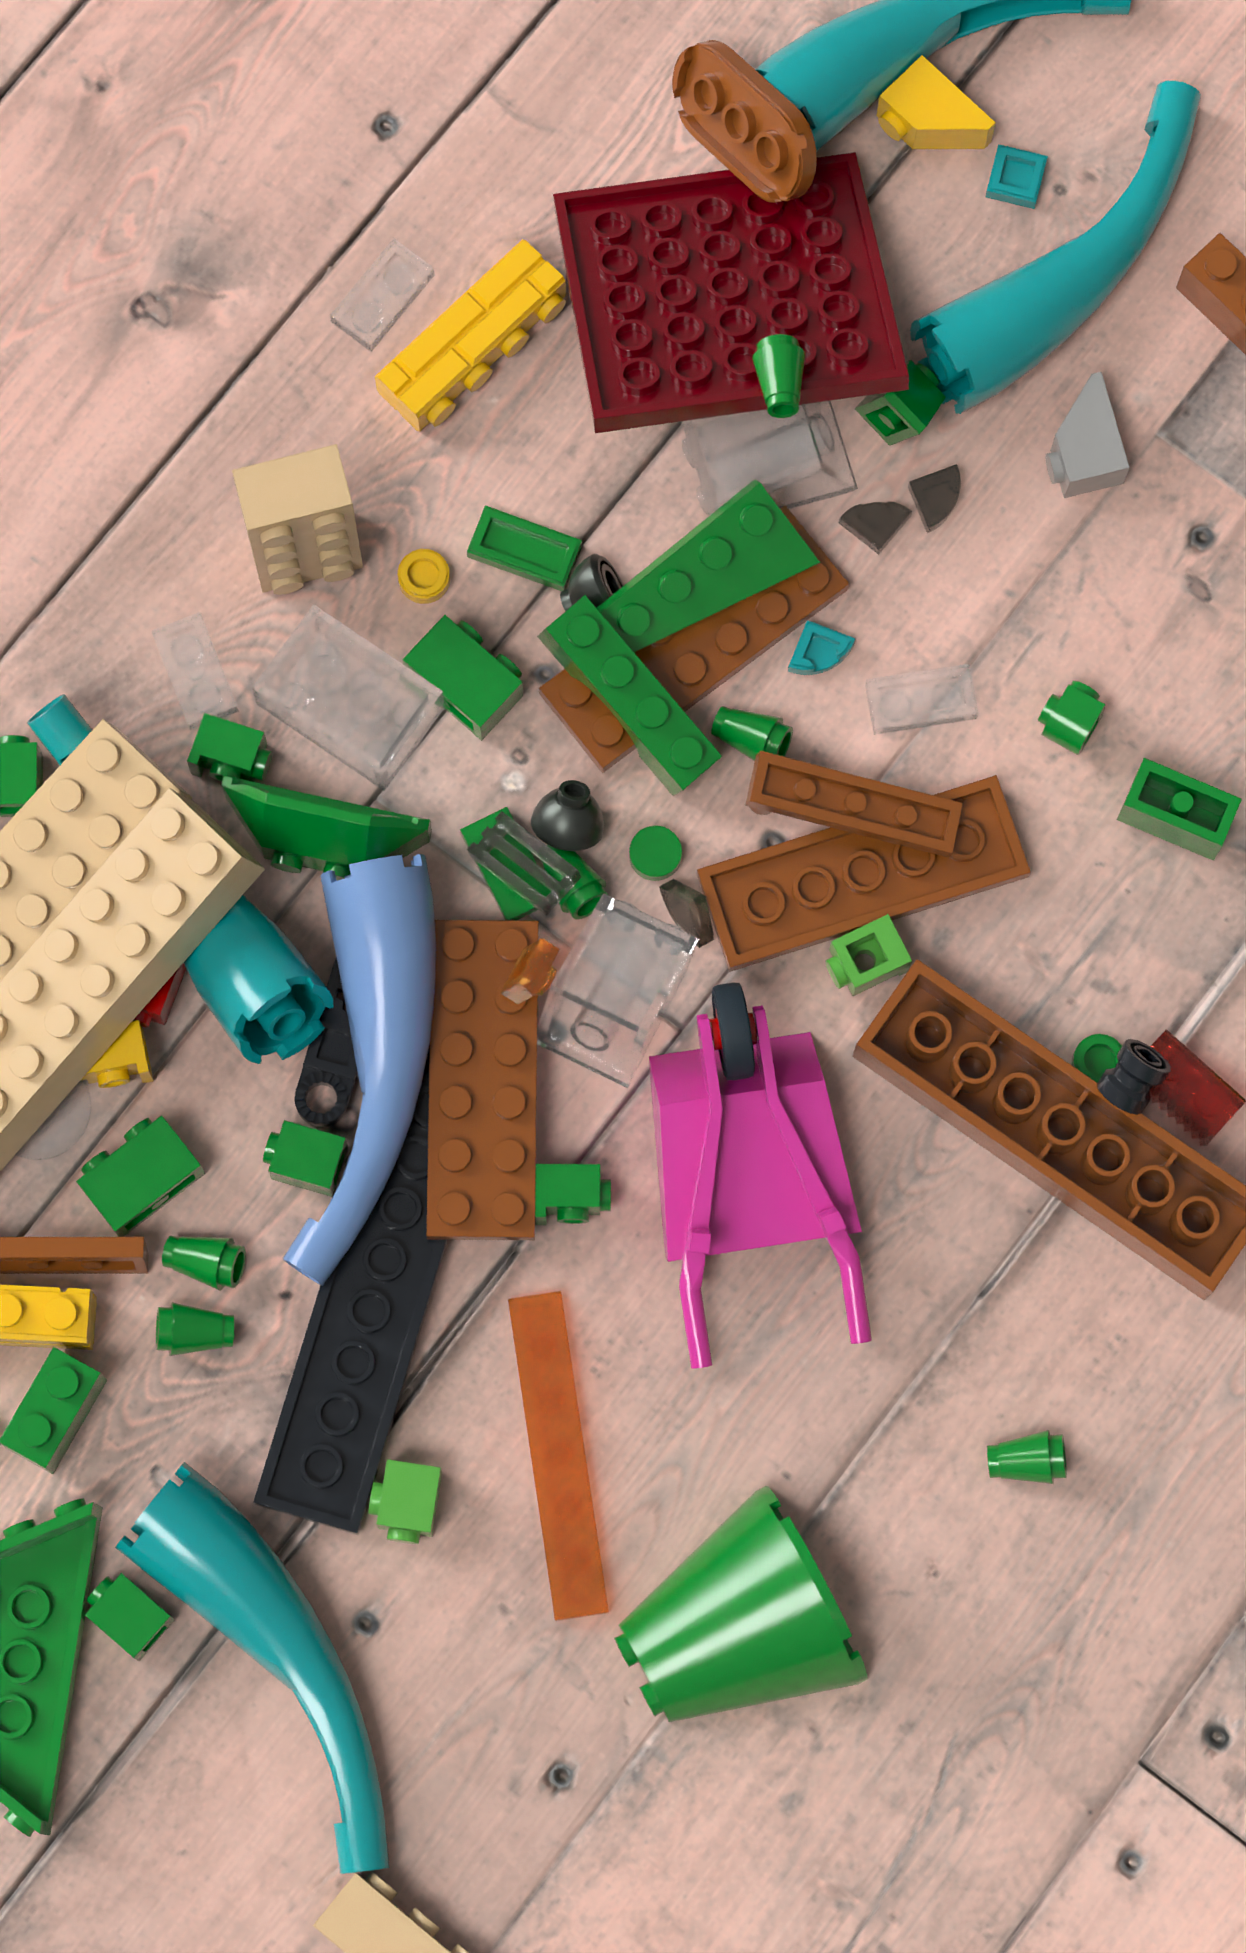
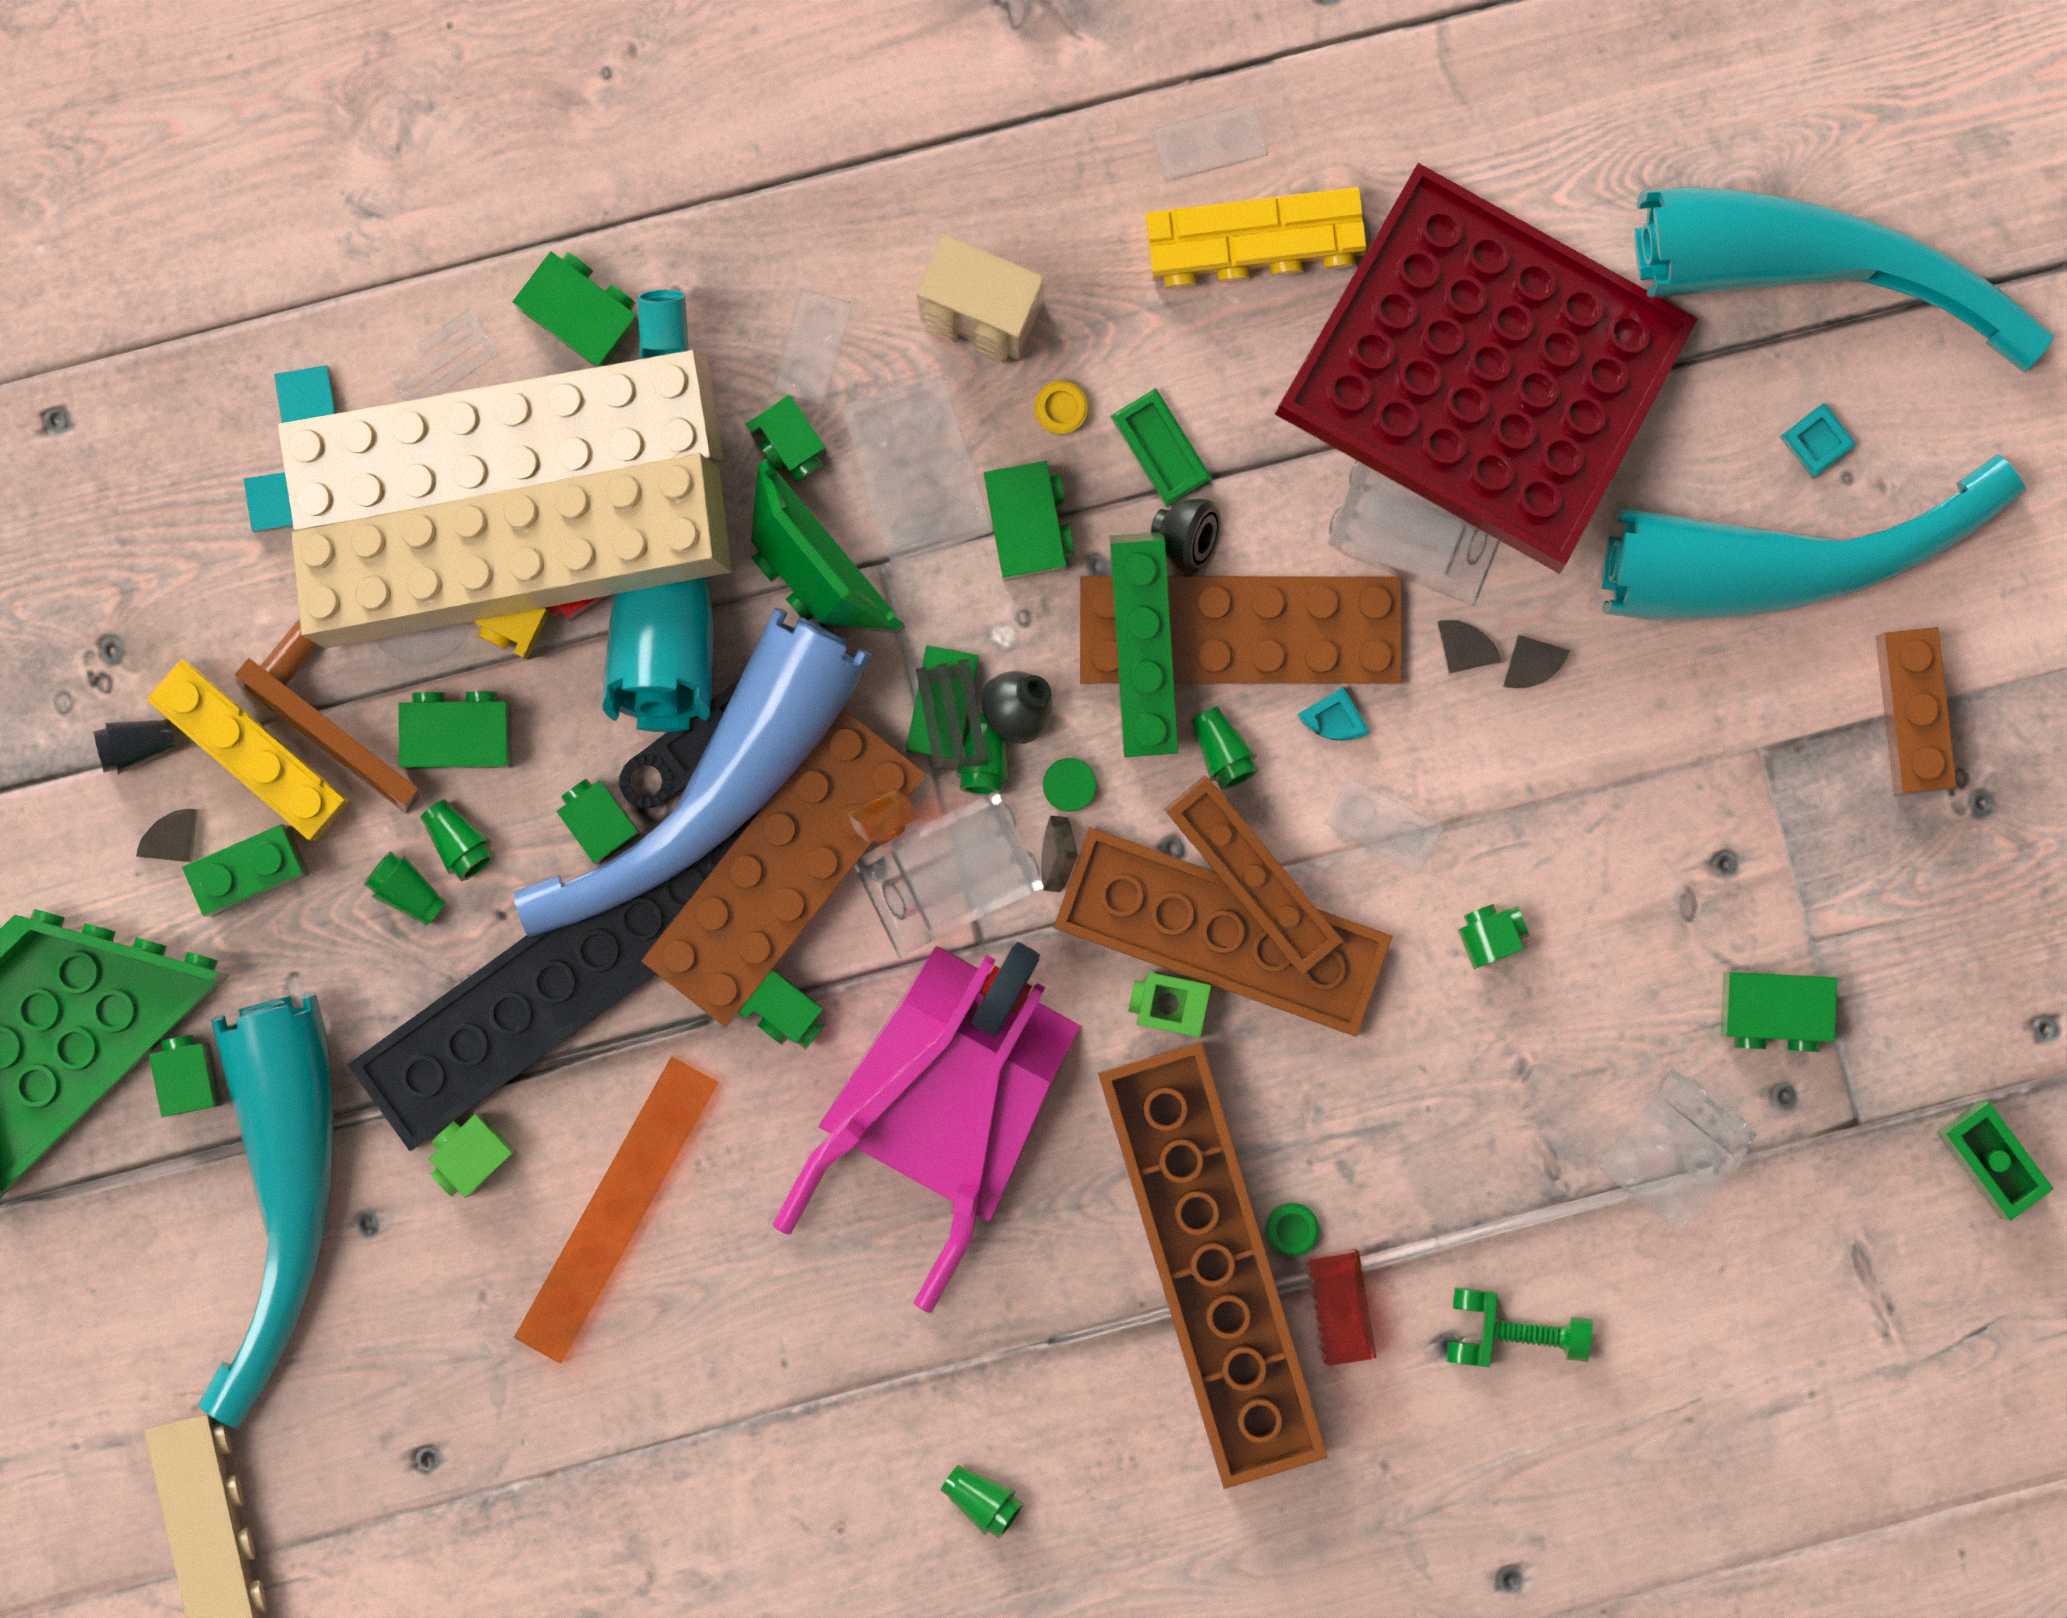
camera: 40 degrees right, 10 degrees up
green wing [597,479,820,652] -> none
green cone [614,1486,868,1722] -> none
dark orange tile [672,40,817,202] -> none
green cone [752,334,805,418] -> none
green slope [855,360,946,446] -> none
yellow slope [876,55,996,149] -> none
light grey slope [1045,372,1130,498] -> none
black wheel [1097,1039,1171,1115] -> none
green brick [1117,758,1242,861] -> none

